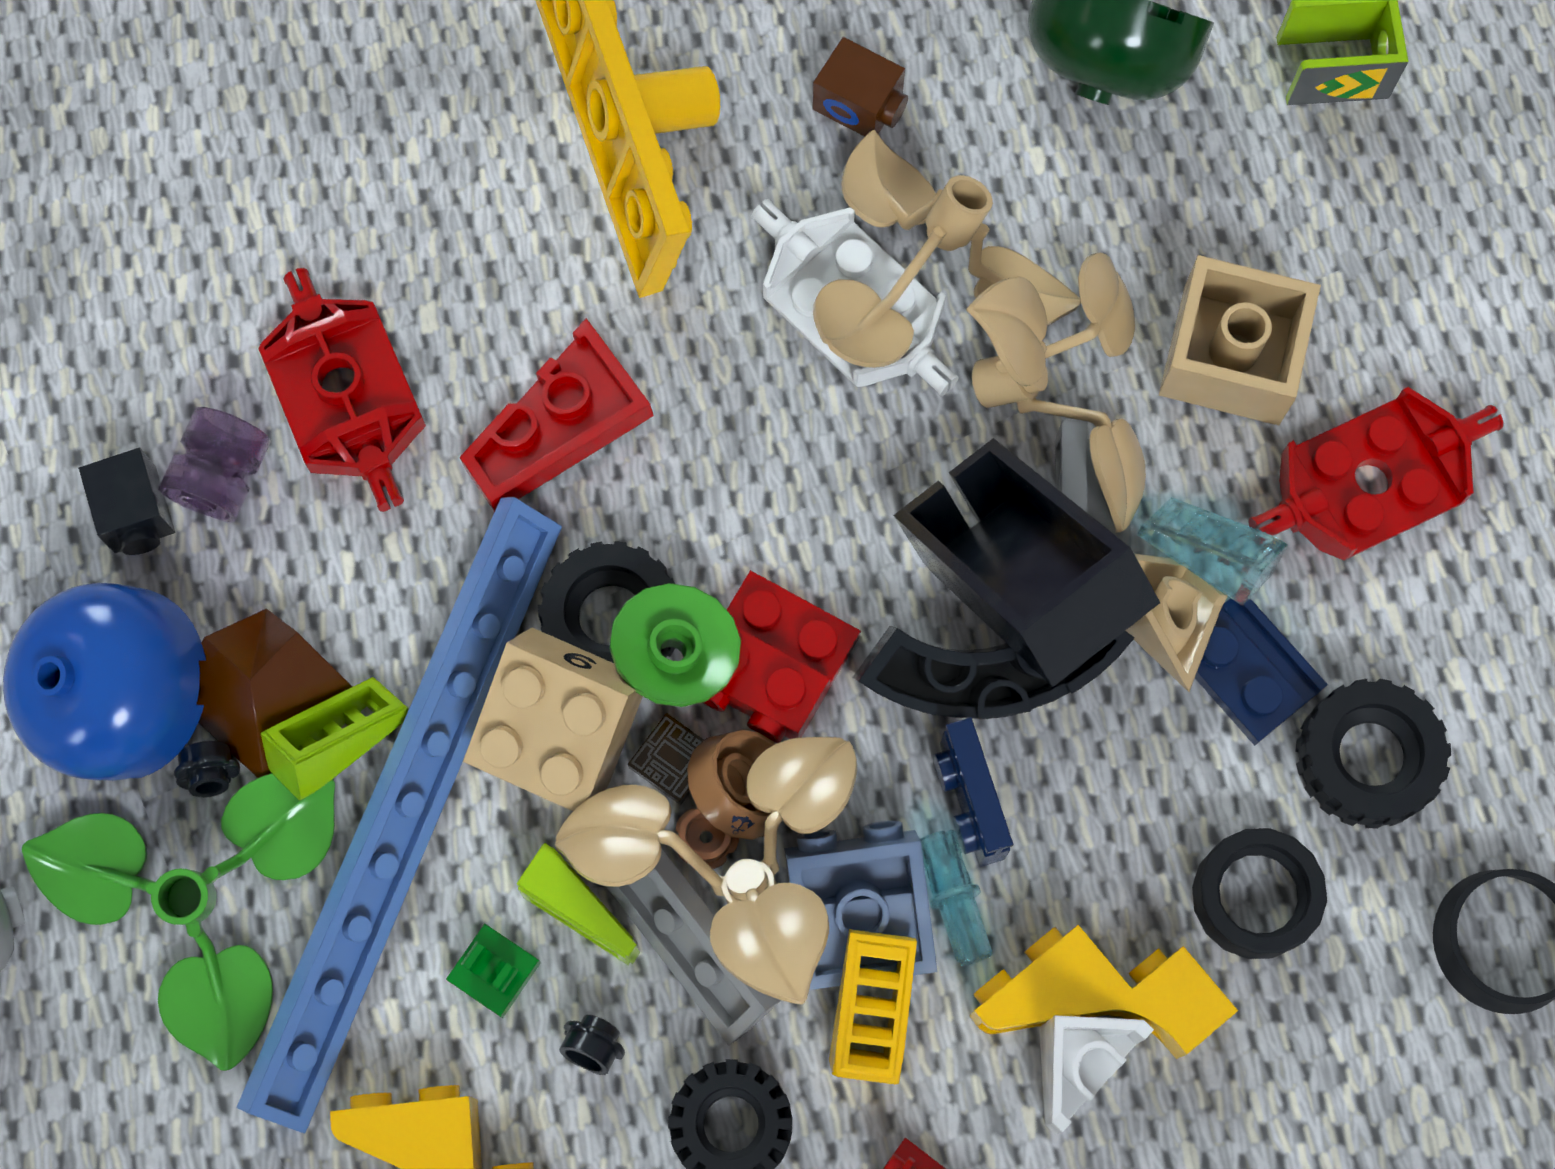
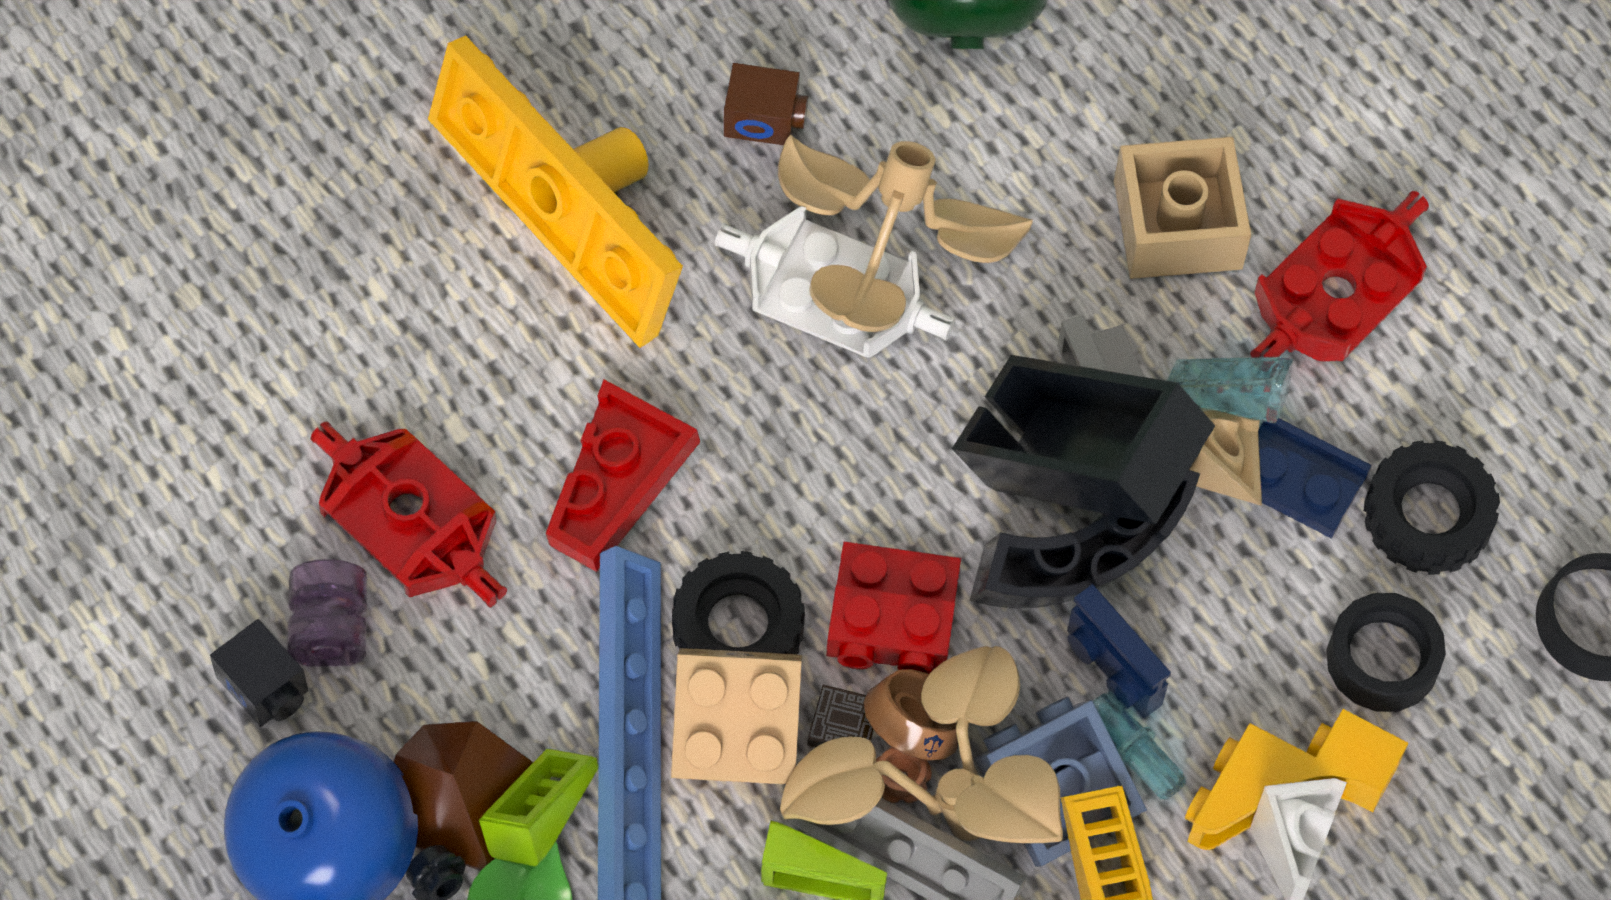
camera: 25 degrees left, 10 degrees down
bright green dish [609,583,741,707] -> none
tan plant [966,253,1146,533] -> none

